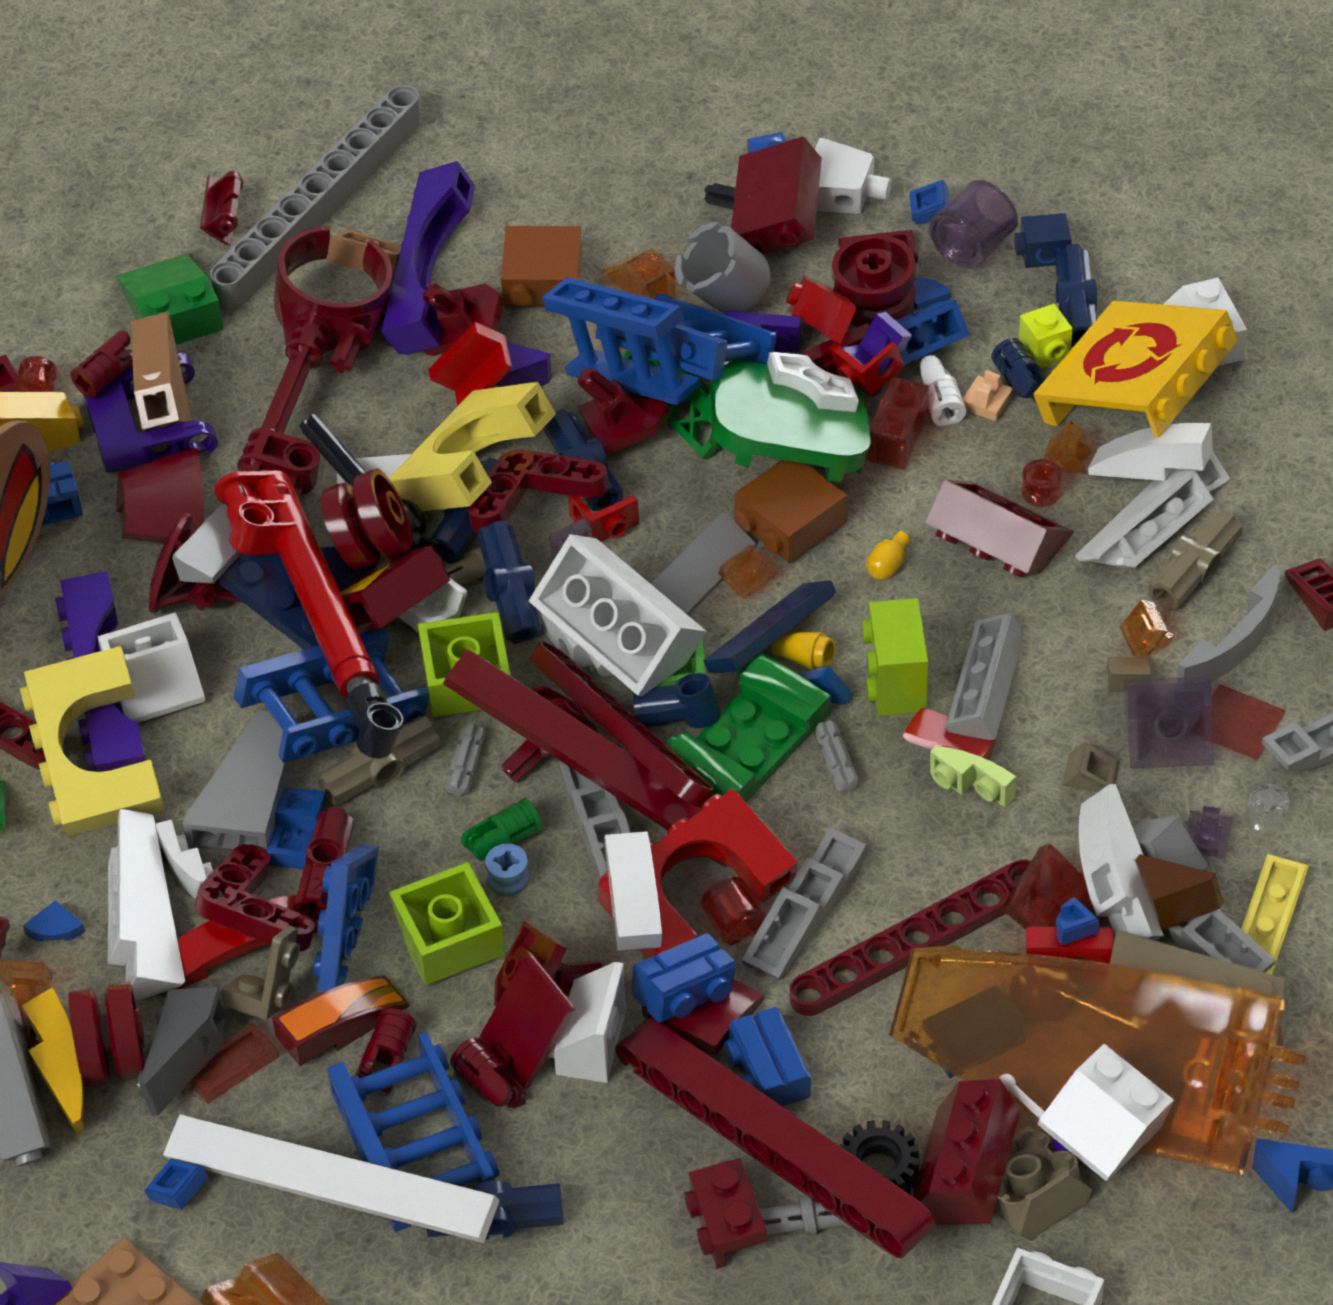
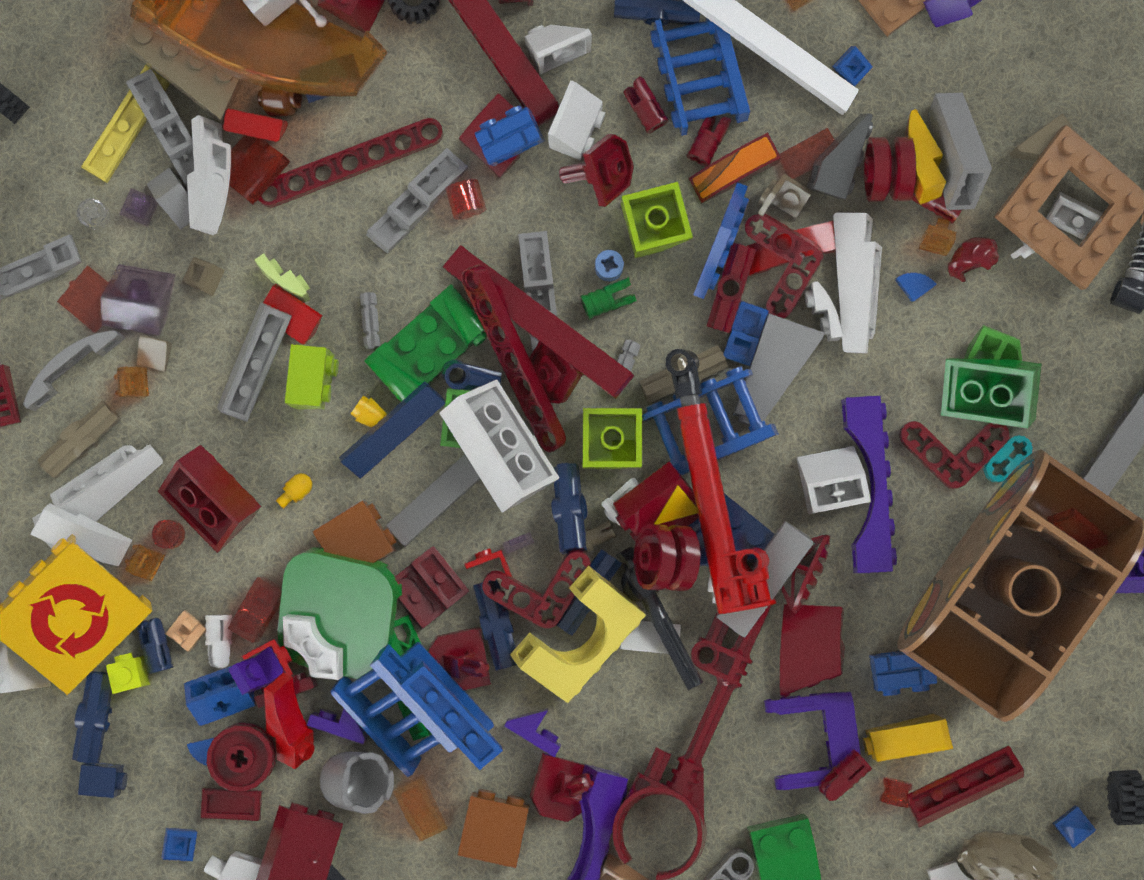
camera: 170 degrees left, 35 degrees up
light yellow arch [20,646,165,836] -> none
medium nougat slope [131,312,192,431] -> none
red panel [428,322,512,406] -> none
dark red container [479,952,576,1089] -> none
red arch [598,788,798,959] -> none
white slope [604,831,662,951] -> none
clear orange tile [718,544,776,600] -> none
blue brick [724,1007,811,1107] -> none
blue tile [799,666,853,705] -> none
clear purple piece [929,180,1018,269] -> none
blue tile [1055,898,1099,946] -> none
reddish brown slope [1136,854,1224,930] -> none
none -> dark red slope [395,546,469,630]
none -> white slope [525,25,592,75]

